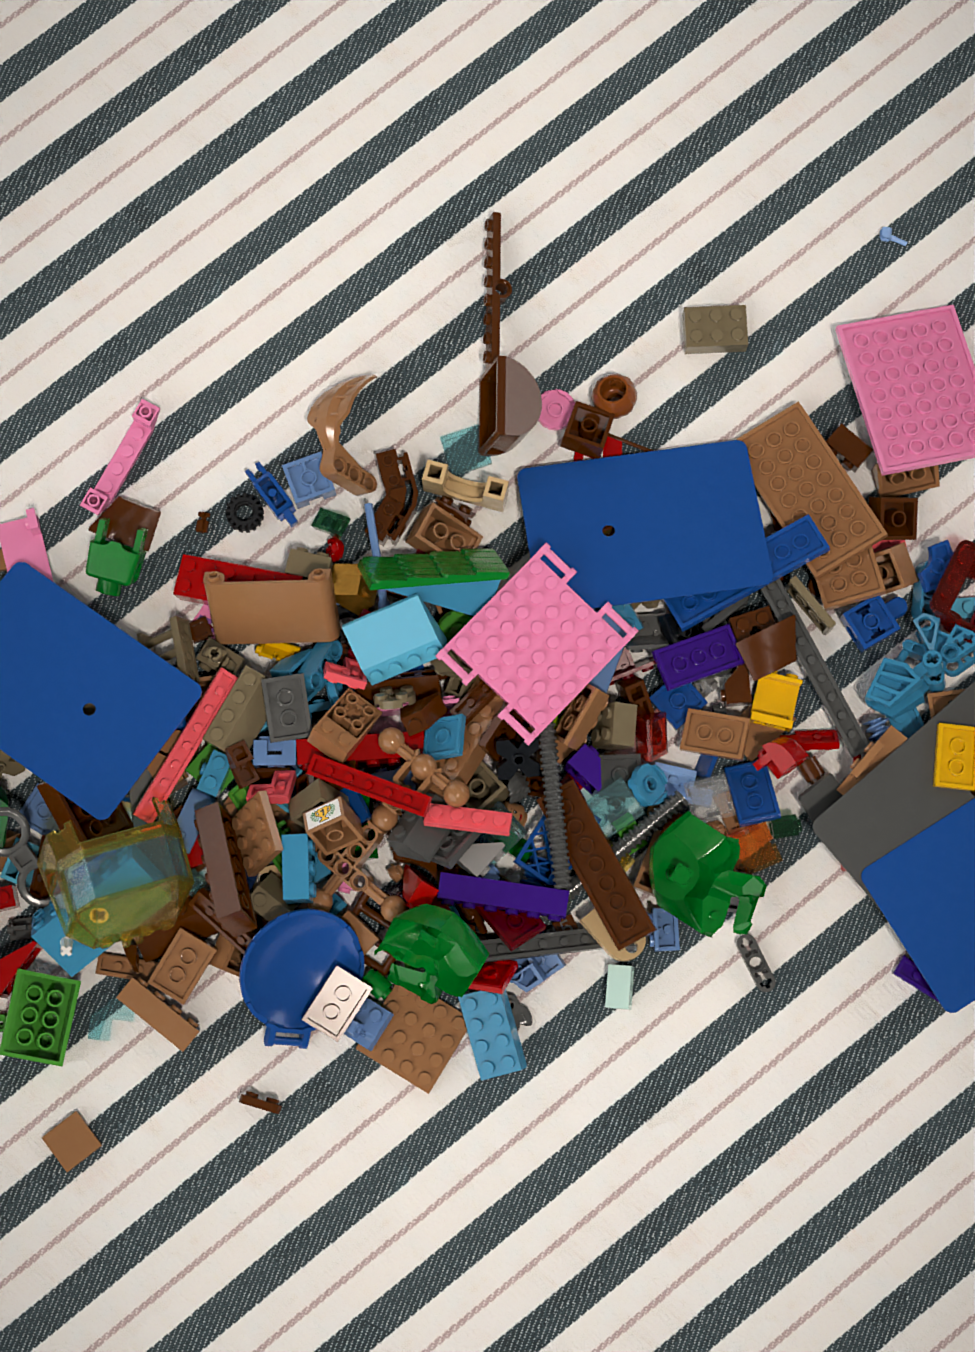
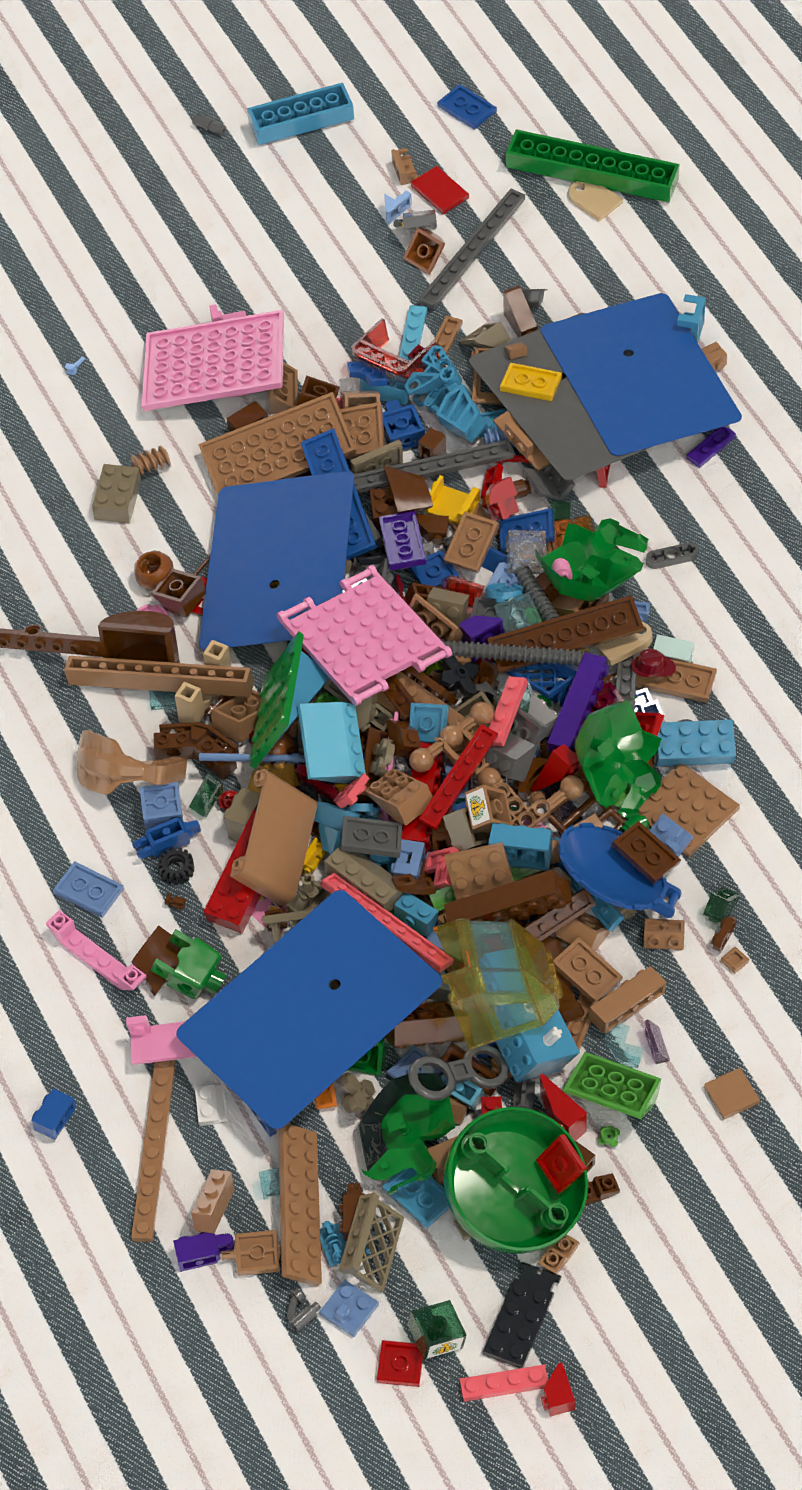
camera: 75 degrees left, 25 degrees down
none -> medium blue tile [53,861,124,918]
none -> medium nougat brick [64,656,254,697]
none -> medium nougat piece [131,446,171,476]
none -> reddish brown brick [418,428,447,460]
none -> bright pink brick [551,558,573,580]
none -> dark red piece [631,649,676,677]
none -> medium nougat plate [636,658,717,703]
none -> medium nougat bracket [644,919,685,950]
none -> clear purple slope [644,1019,670,1064]
none -> clear green slope [703,887,741,923]
none -> medium nougat tile [721,947,749,974]

